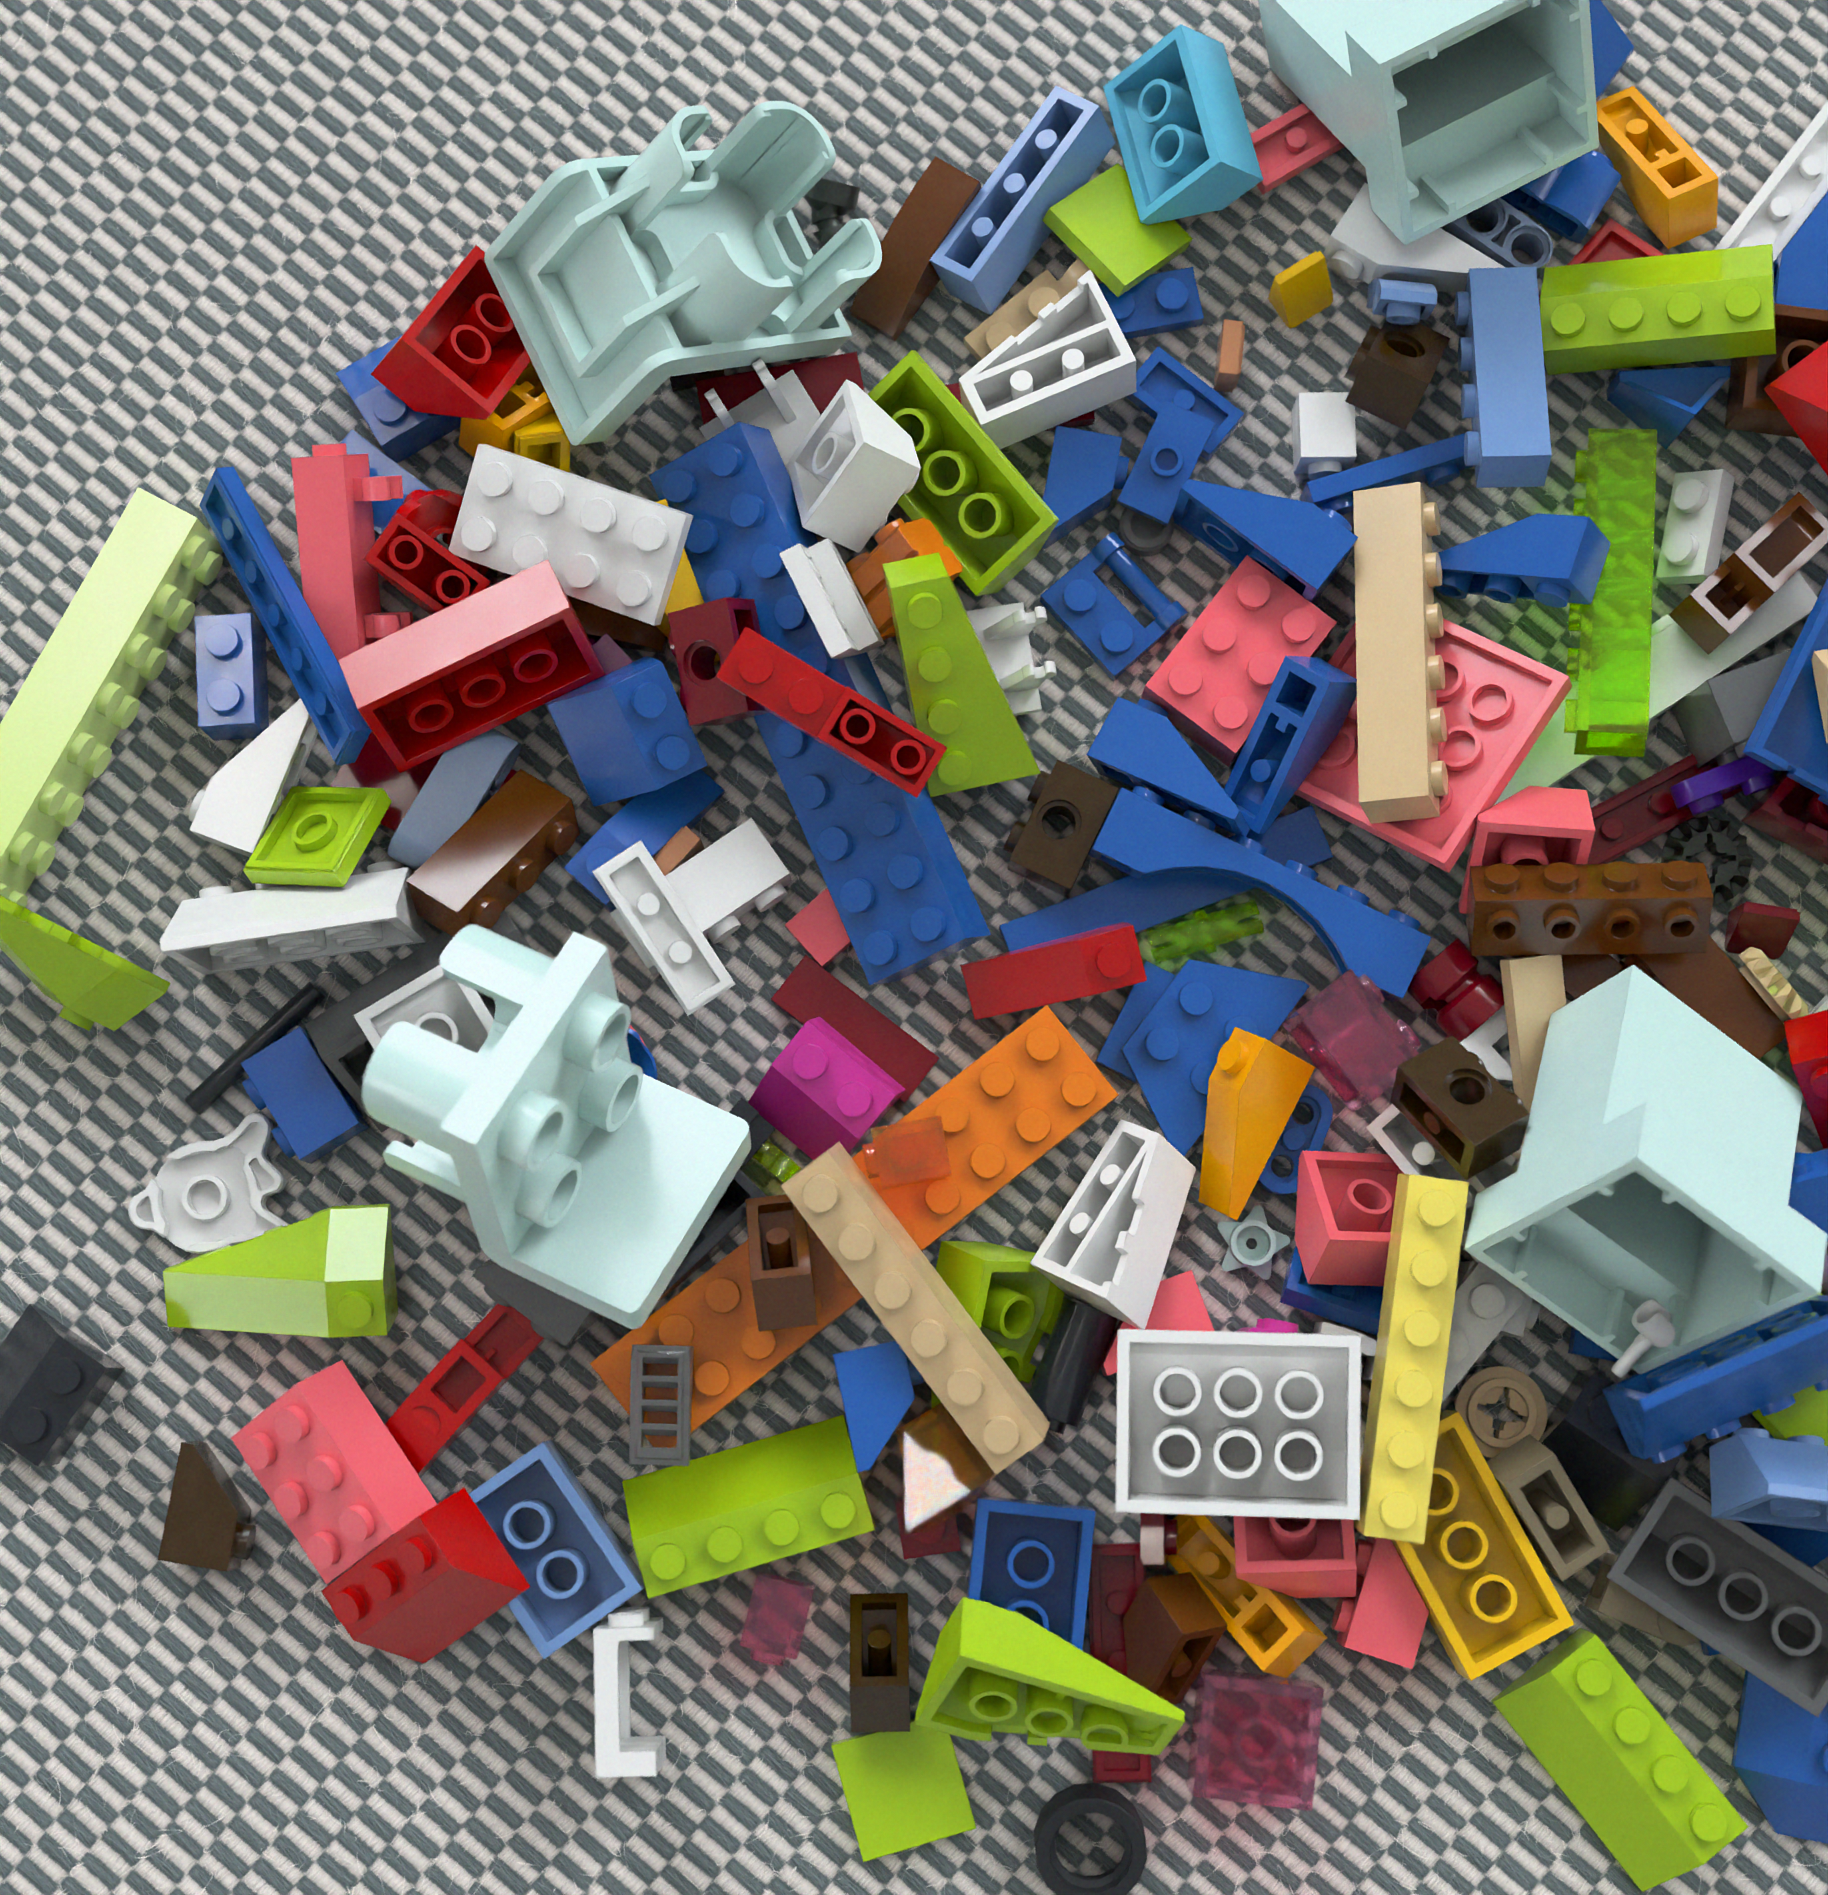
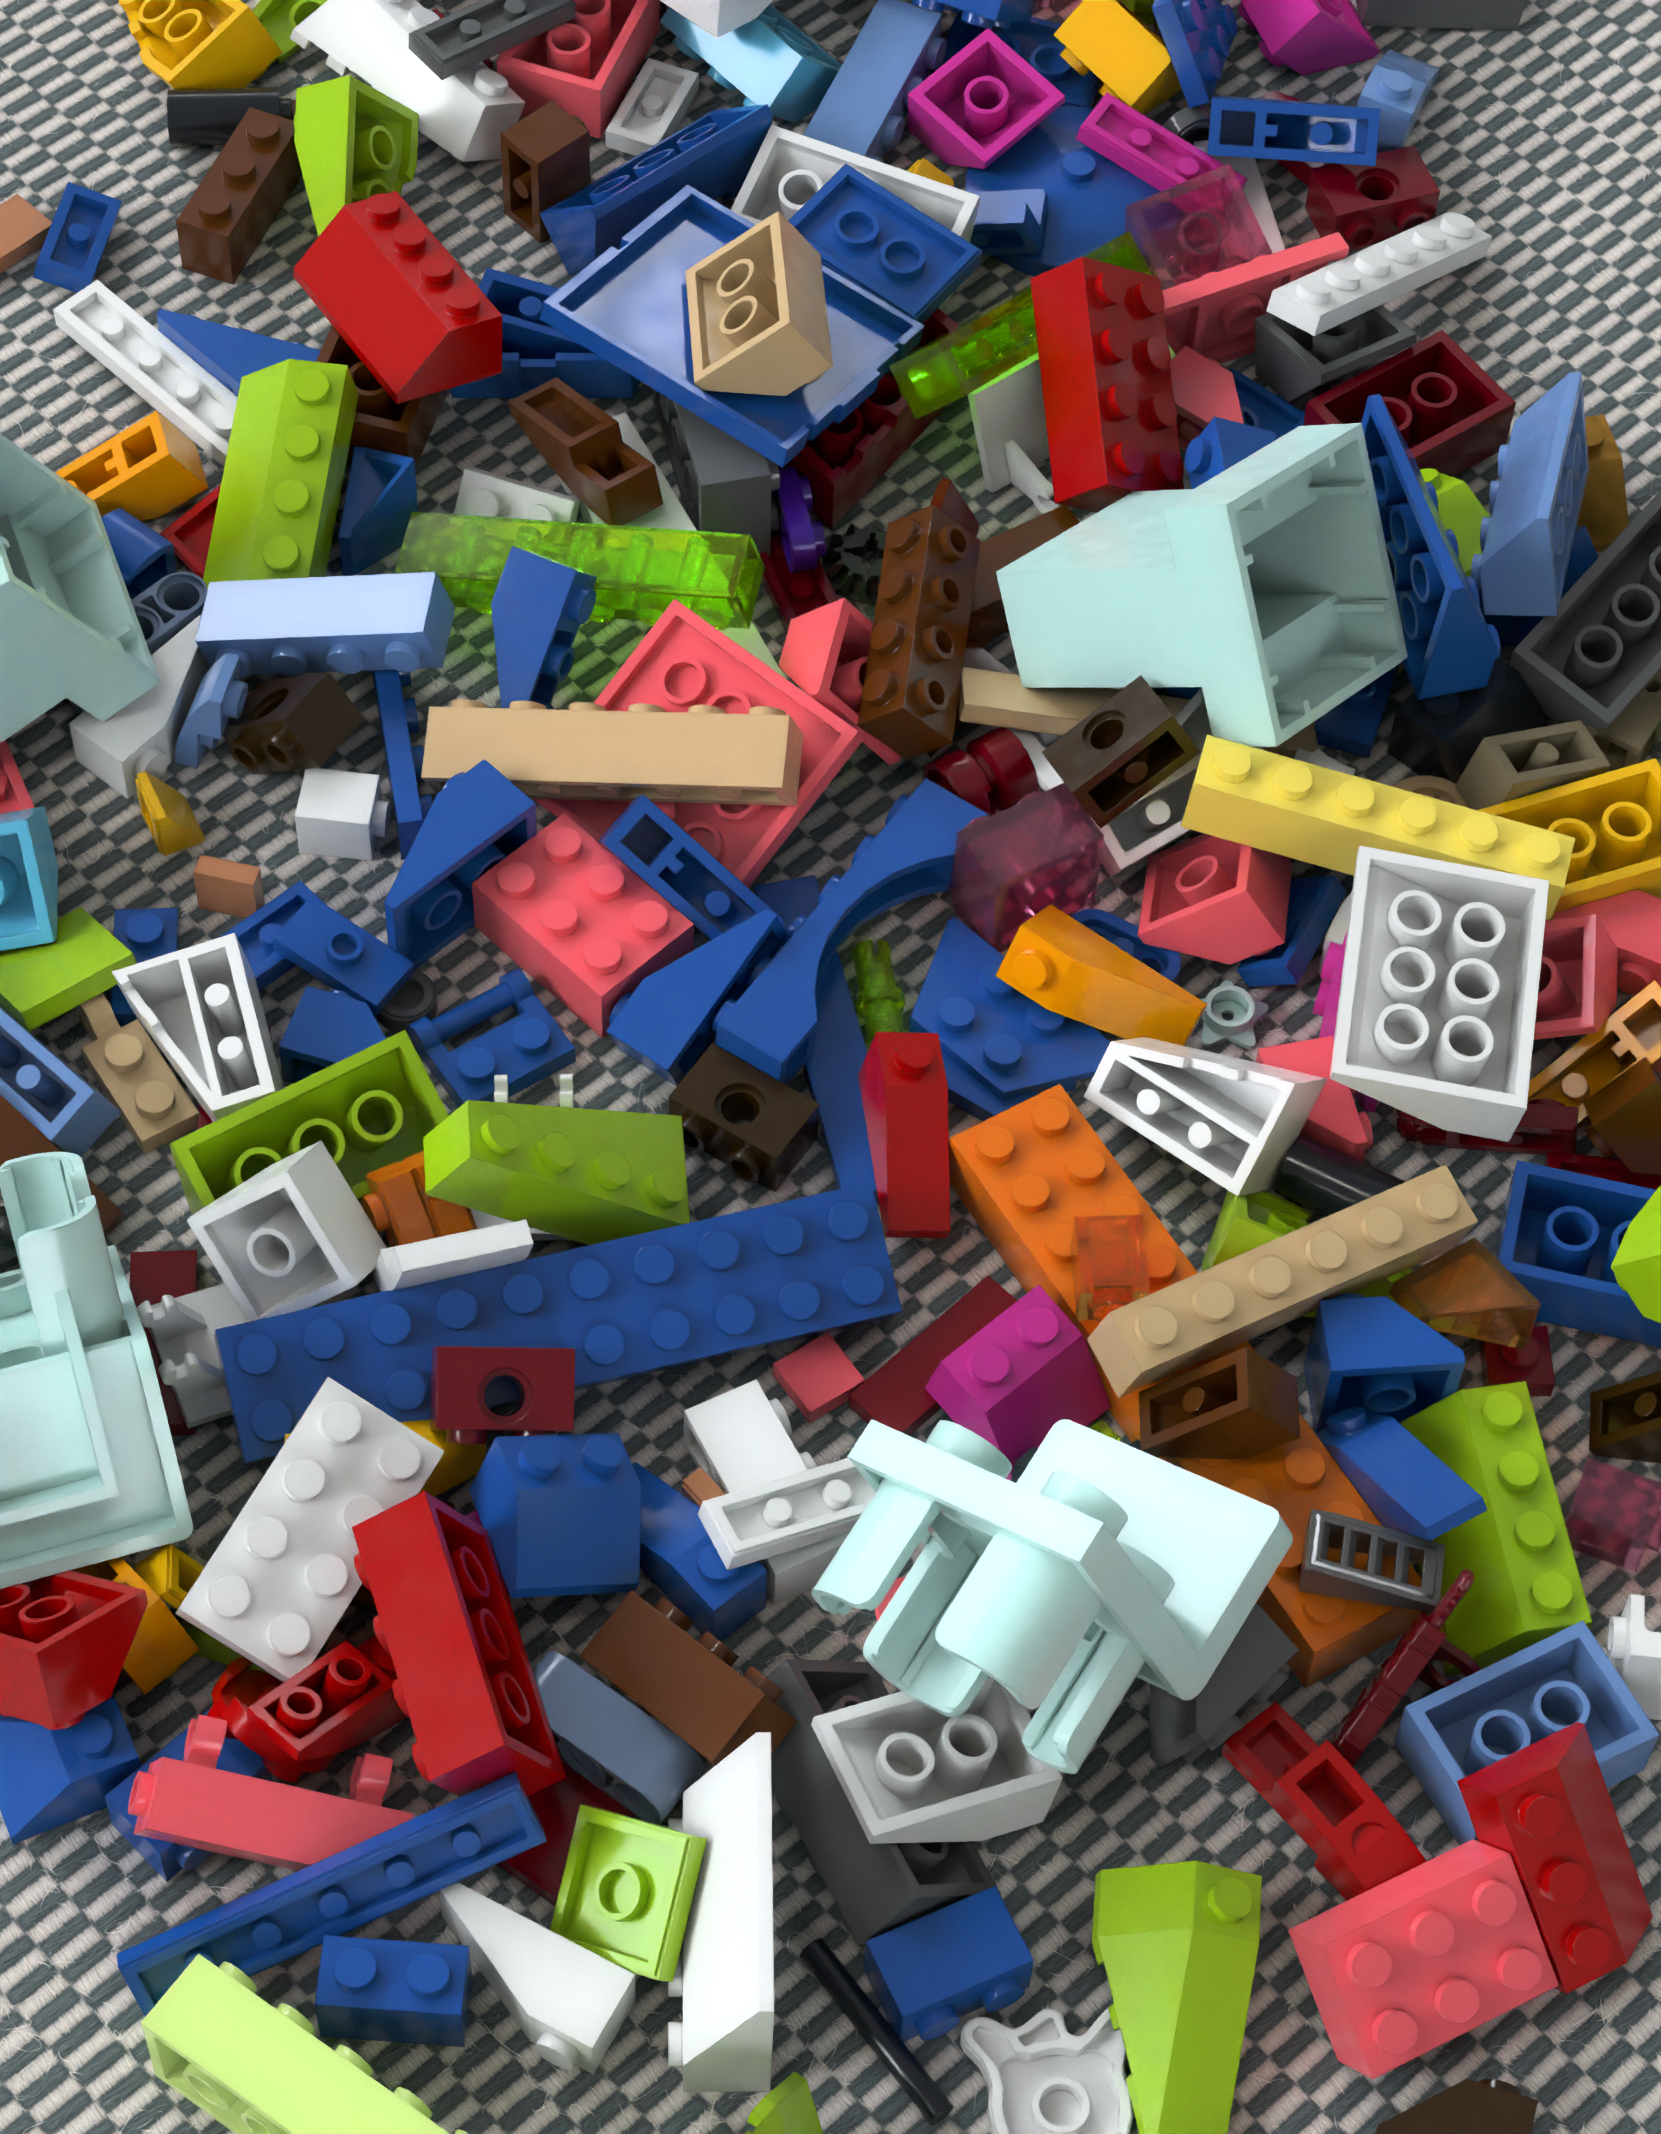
camera: 85 degrees left, 25 degrees down
red slope [715,627,947,798] -> none
white hand [1612,1300,1675,1378] -> none
tan gear [1739,947,1809,1022] -> none
none -> blue slope [1315,1407,1487,1541]
none -> dark red piece [1329,1569,1481,1767]

